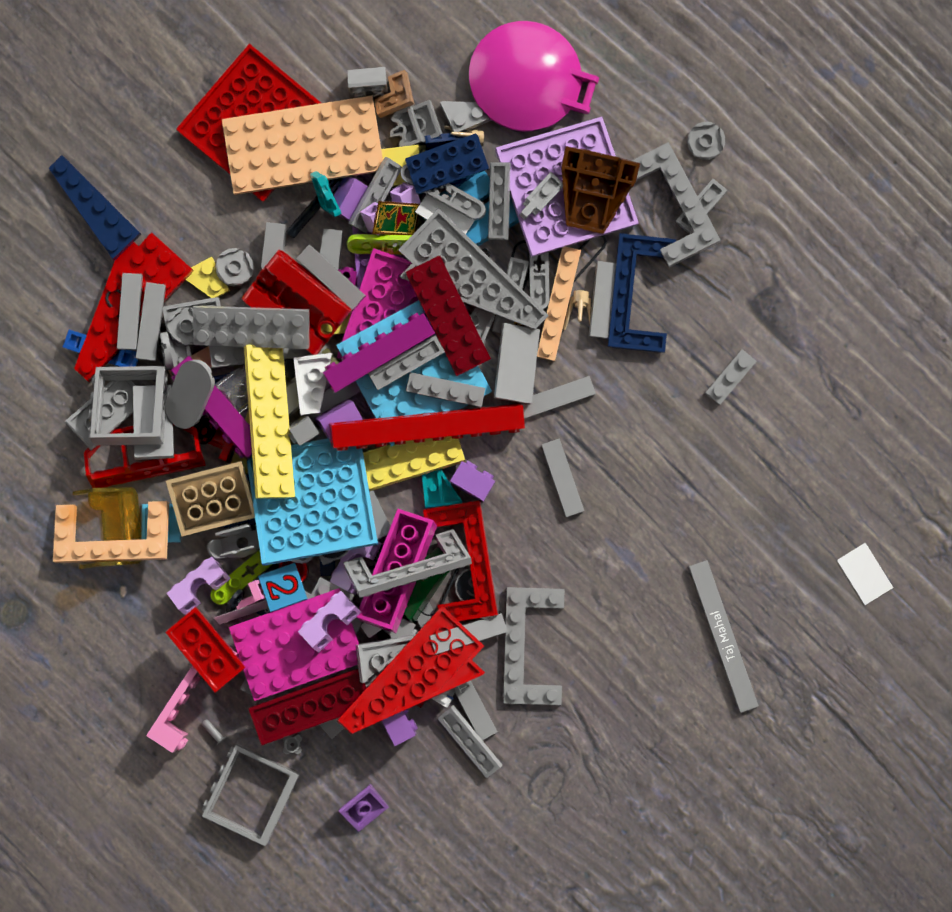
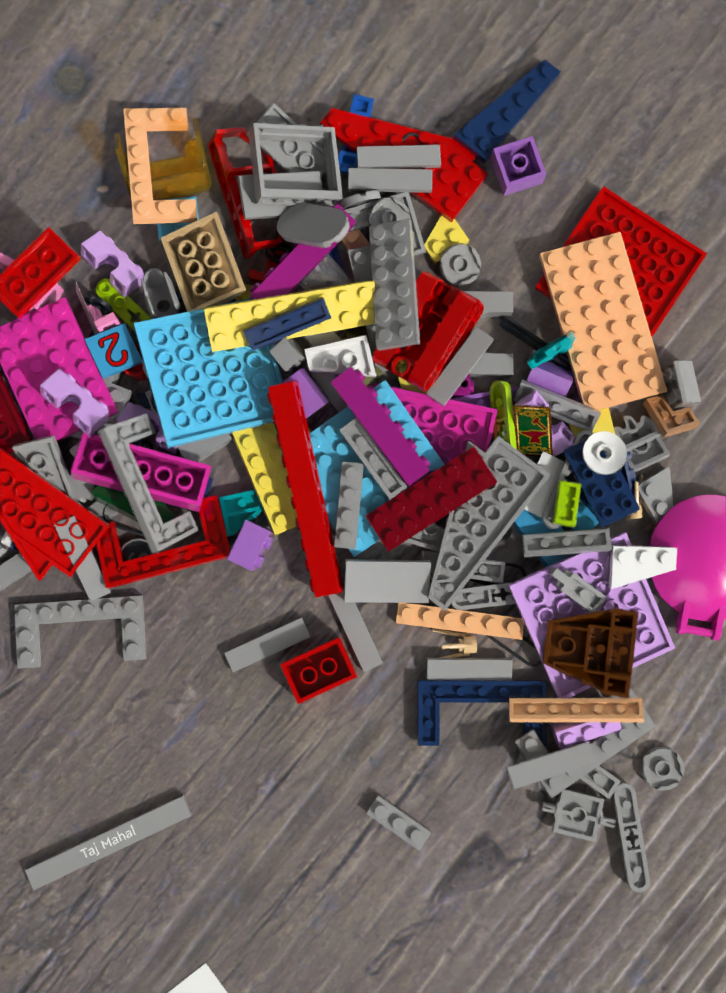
camera: 85 degrees right, 0 degrees up
none -> dark blue tile [243,297,331,351]
none -> red brick [280,636,357,704]
none -> medium lavender brick [490,136,546,196]
none -> light grey tile [506,742,596,789]
none -> light nougat plate [509,698,644,722]
none -> light grey plate [541,789,615,842]
none -> lavender arch [549,722,621,749]
none -> lime plate [552,480,581,527]
none -> white dish [583,431,627,474]
none -> white wing [609,545,677,589]
none -> light grey piece [612,782,650,892]

